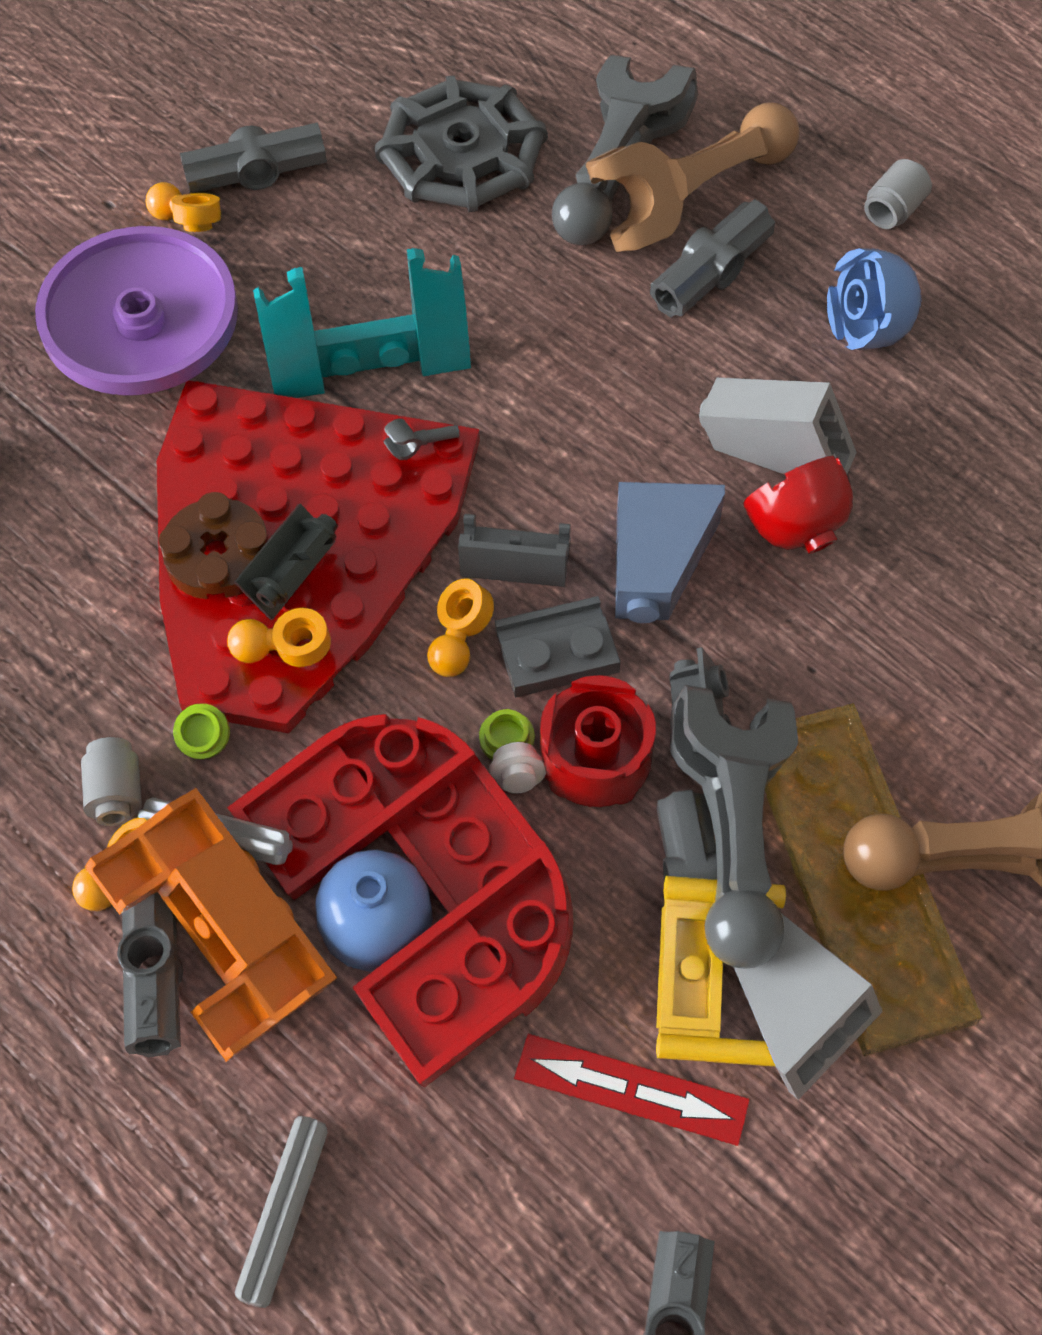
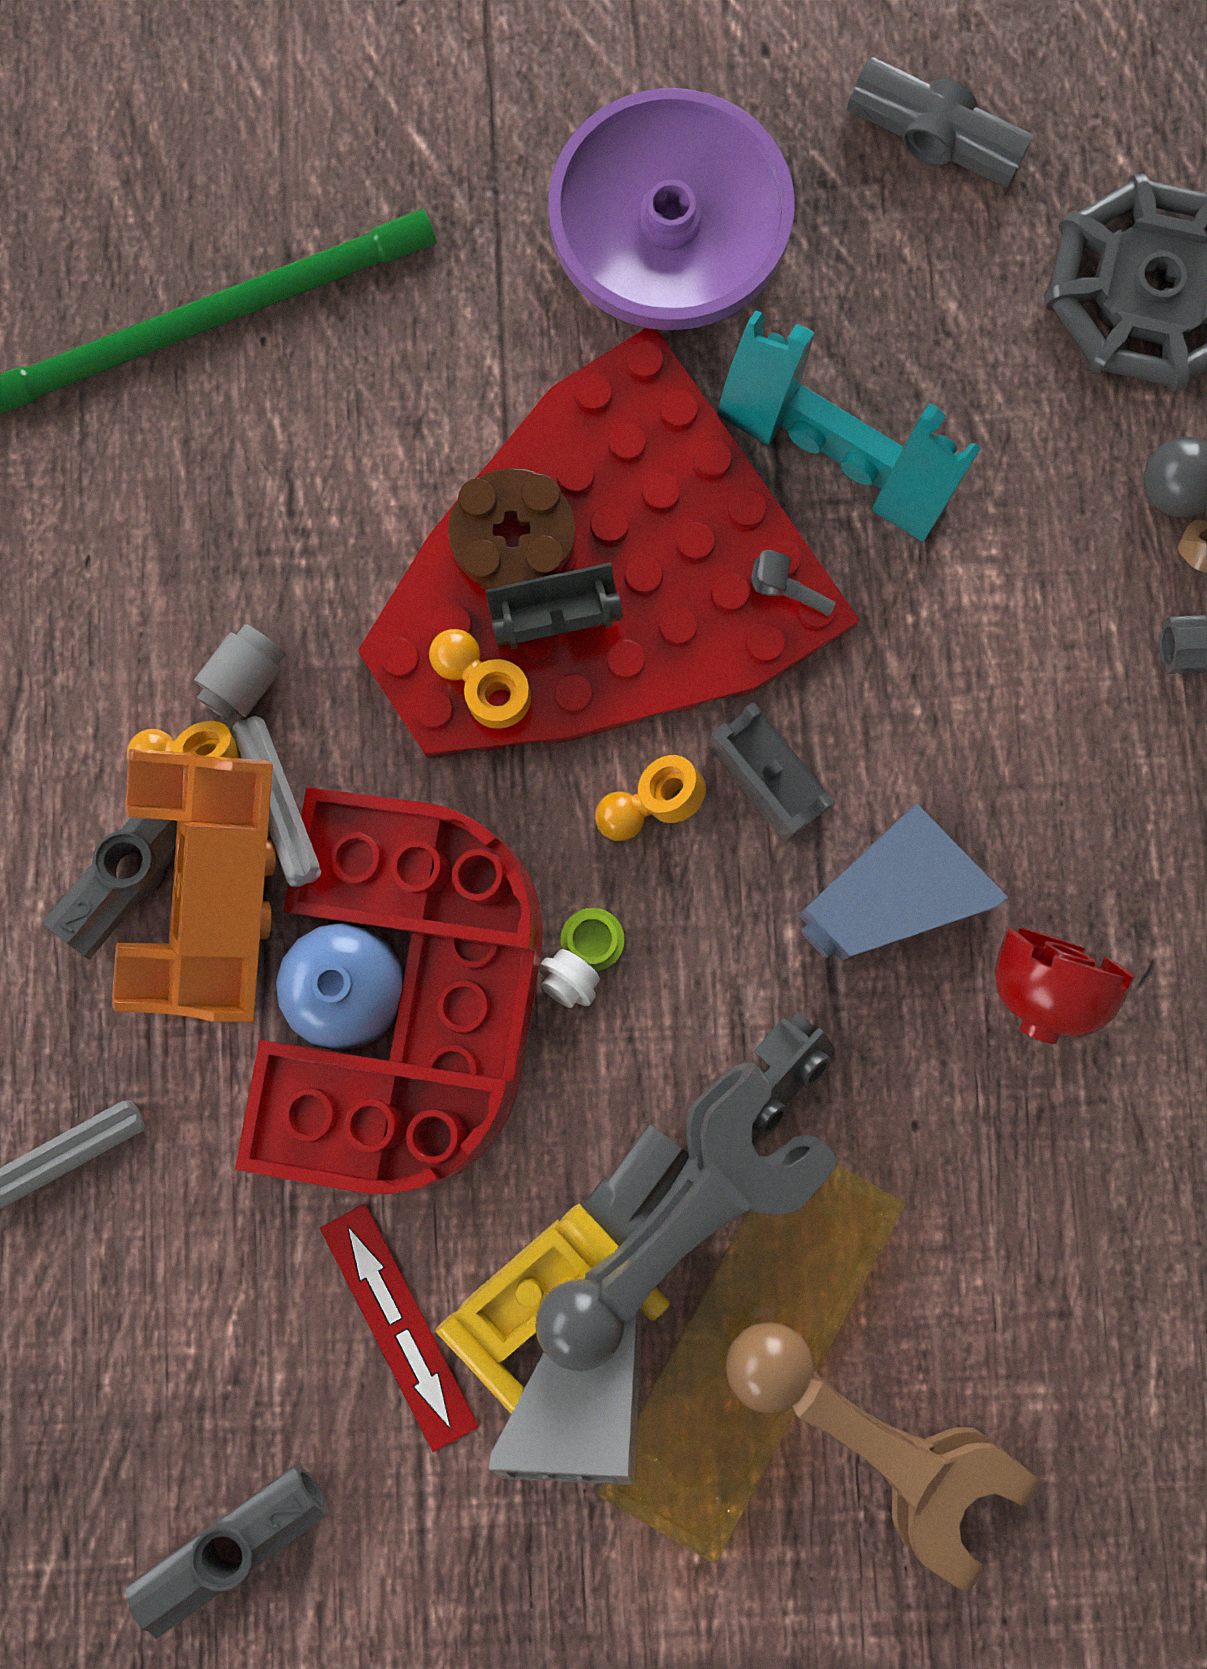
camera: 45 degrees right, 20 degrees up
light orange plate [146,182,221,232] -> none
lime plate [173,704,230,760] -> none
dark grey plate [495,596,620,698] -> none
red brick [540,675,656,807] -> none
light grey slope [699,378,857,475] -> none

